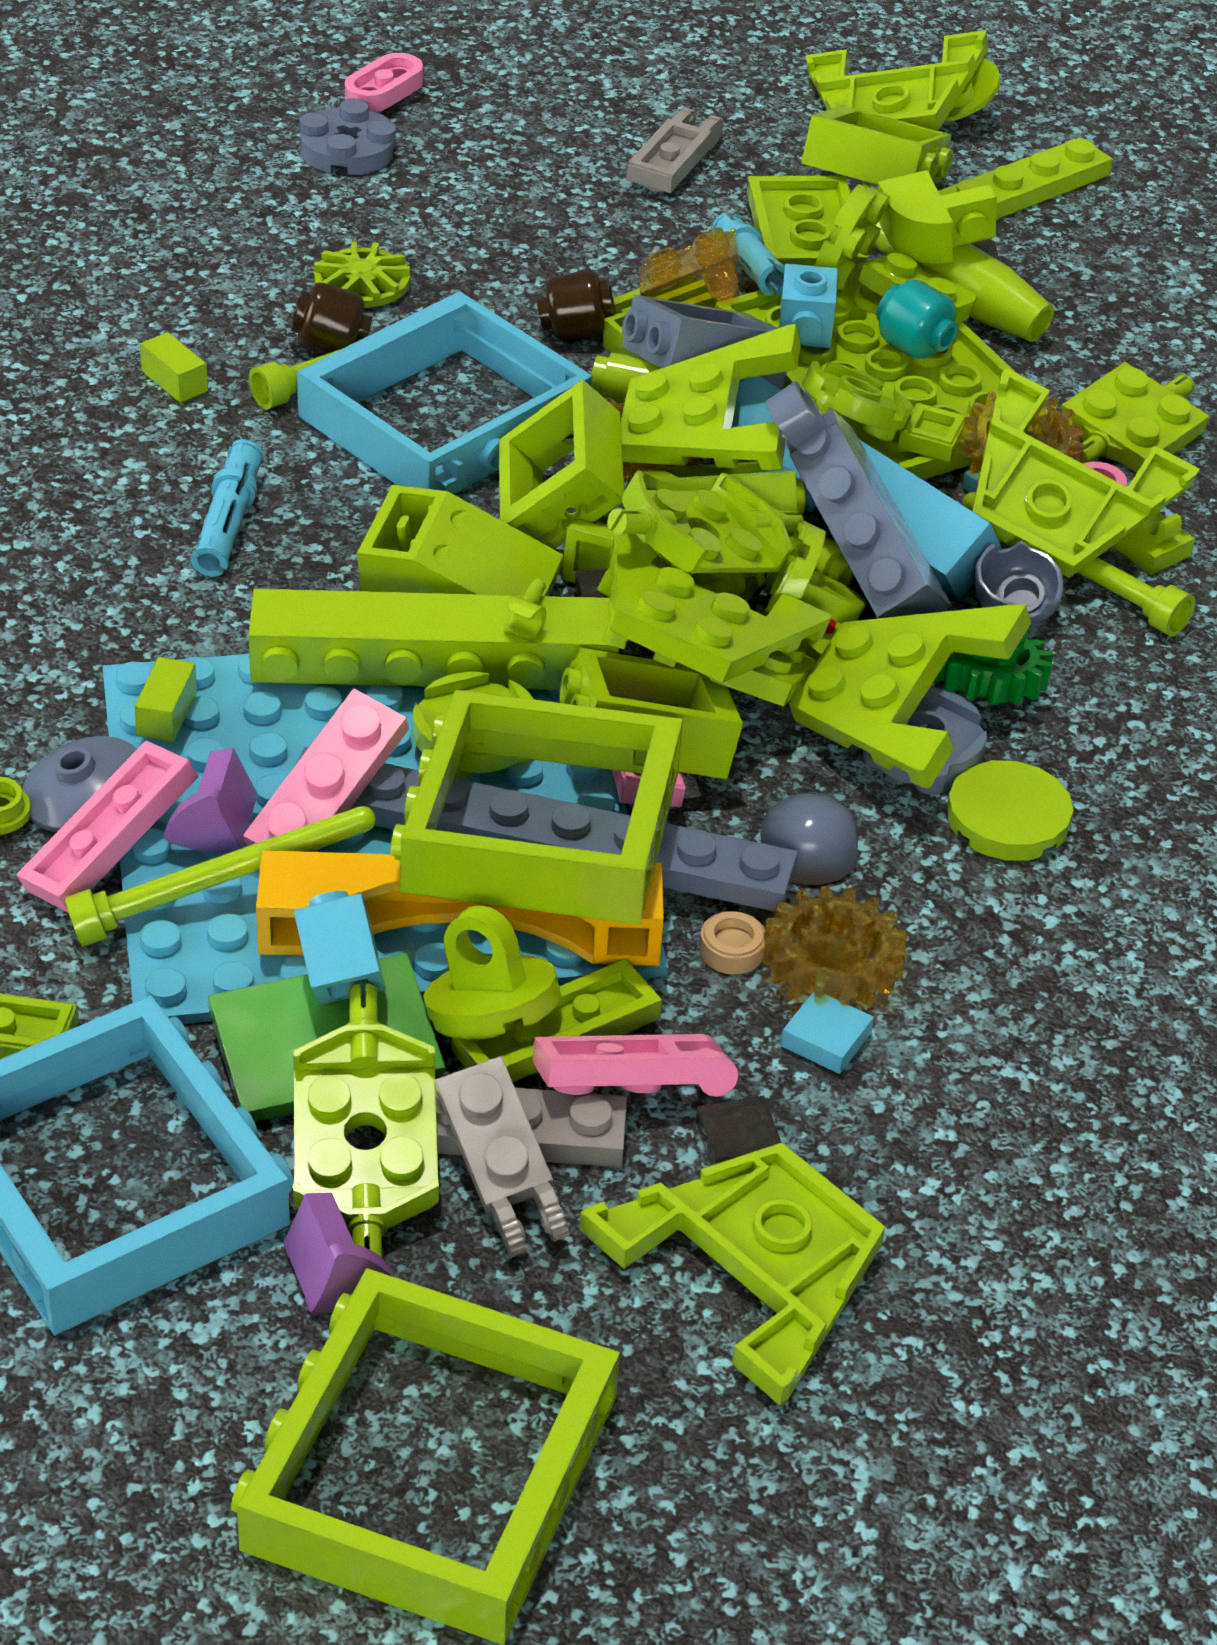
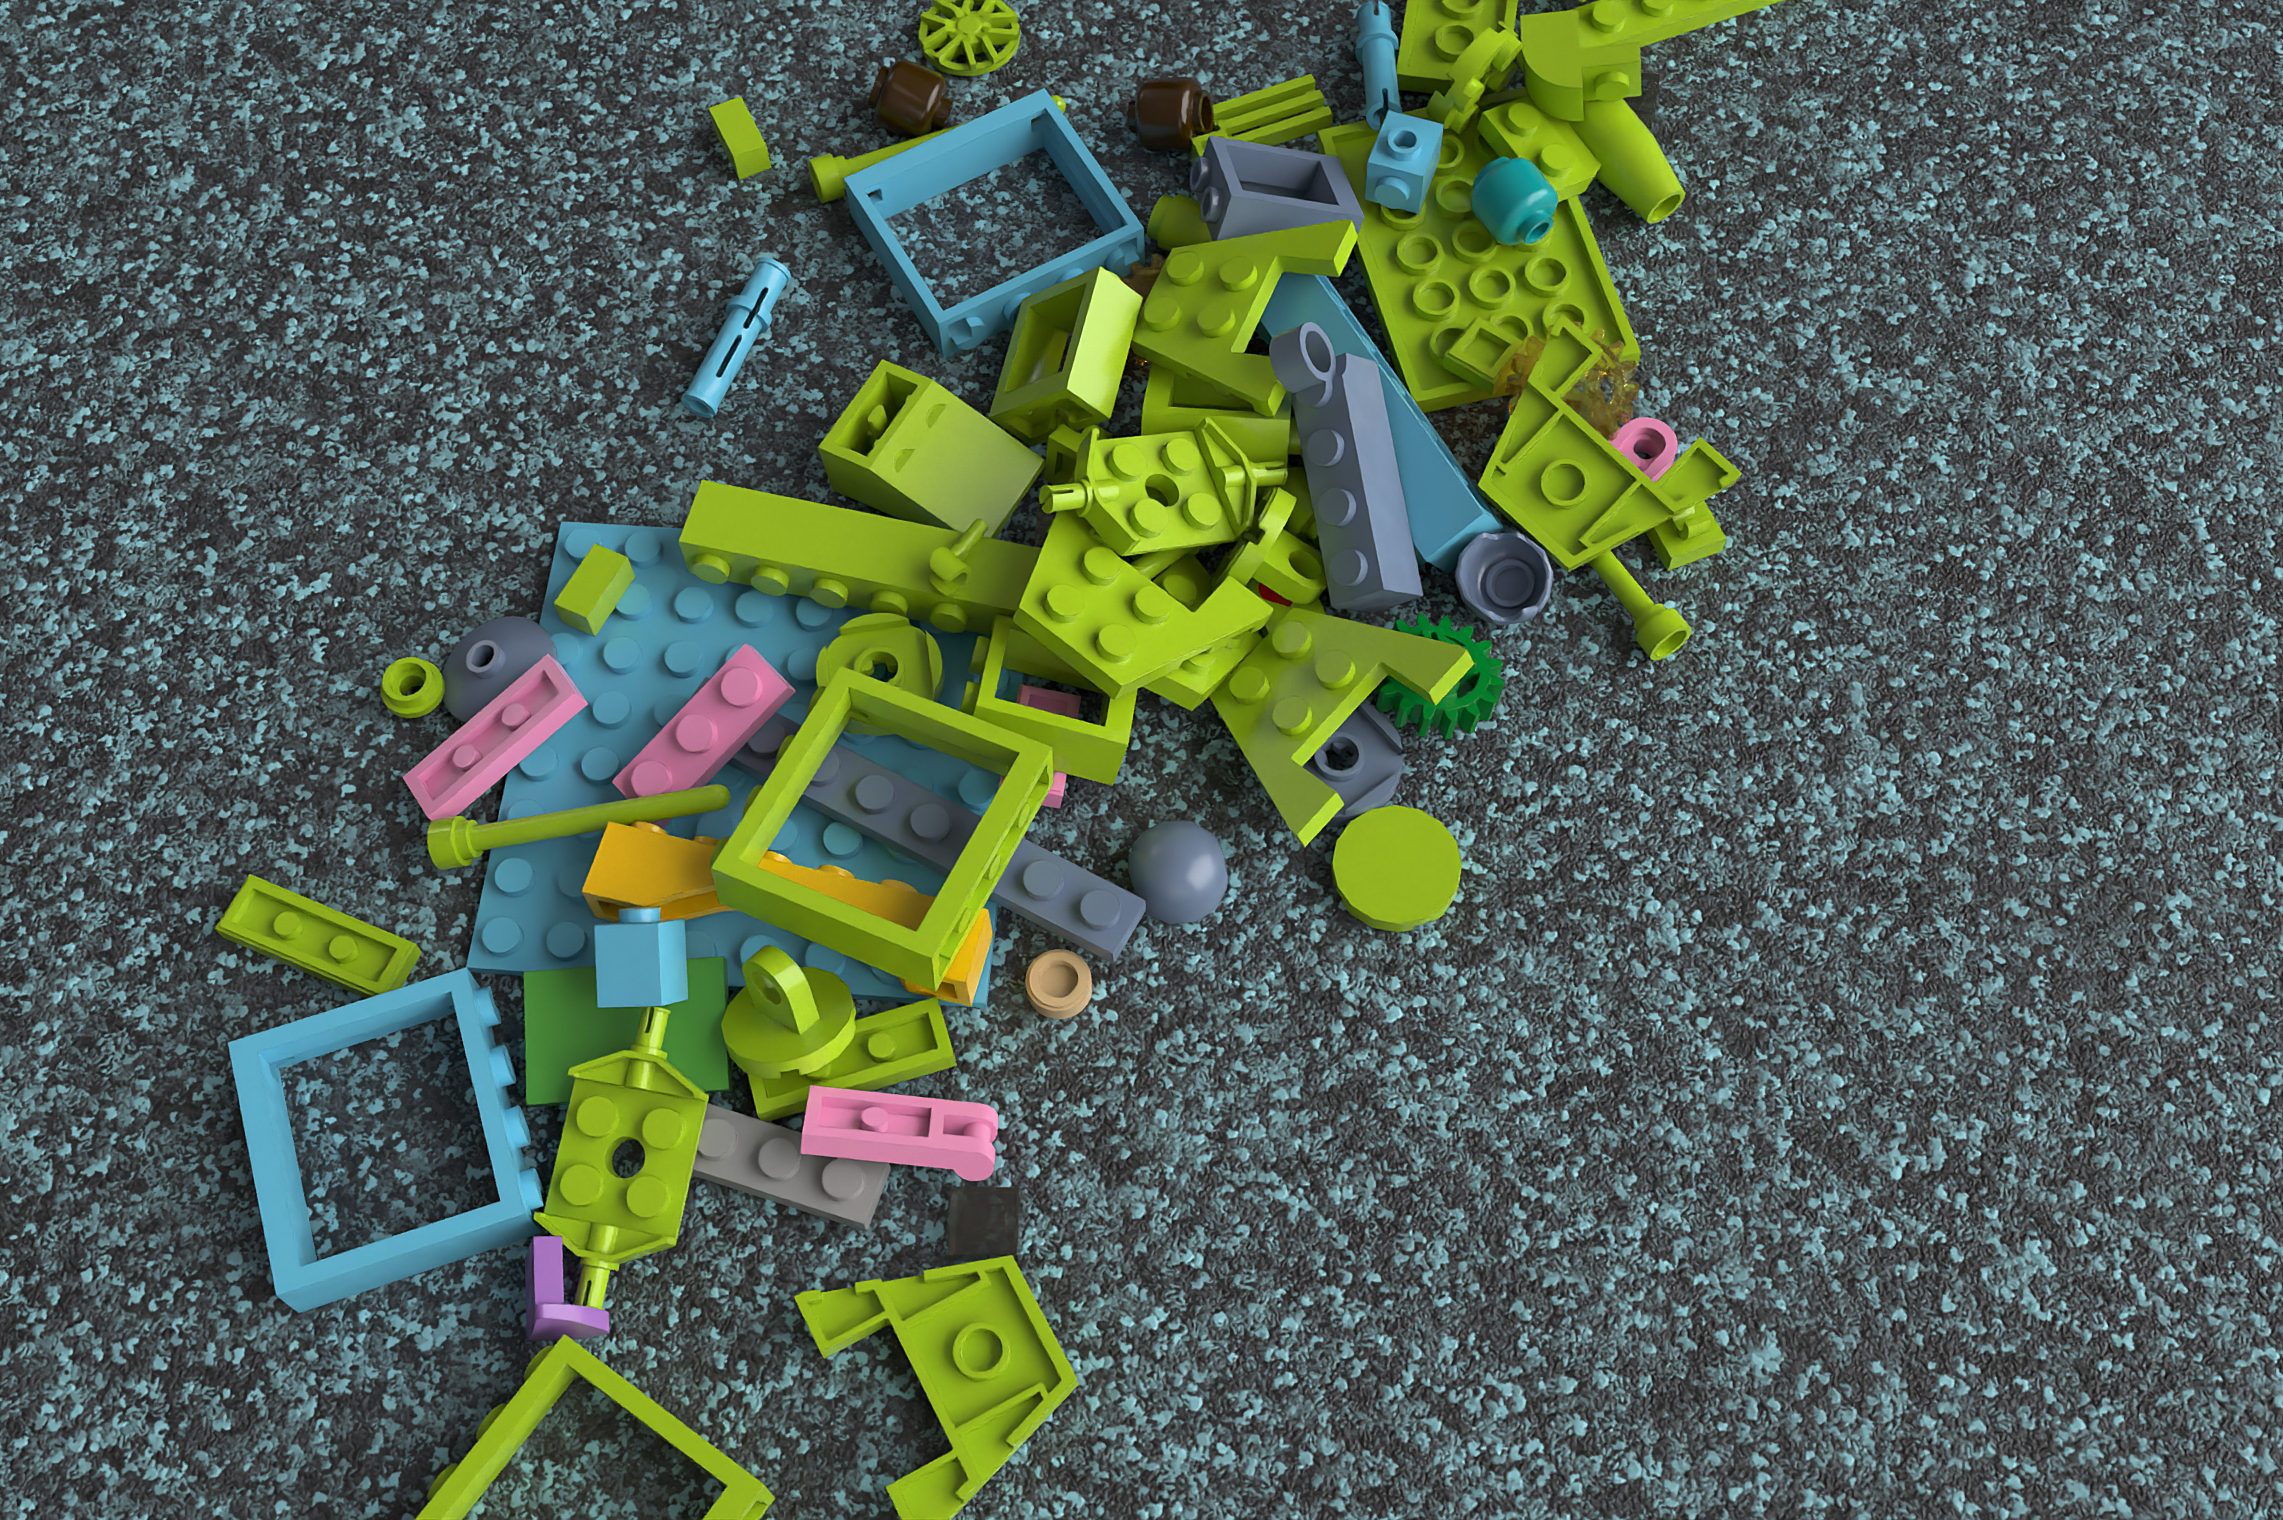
camera: 20 degrees right, 20 degrees up
medium lavender tile [163,748,258,854] -> none
light grey hinge [435,1056,569,1258] -> none
clear yellow hinge [640,228,739,300] -> none
clear yellow gear [762,886,907,1007] -> none
medium azure tile [781,989,874,1074] -> none
lime plate [802,361,913,441] -> none
lime plate [1059,362,1210,473] -> none

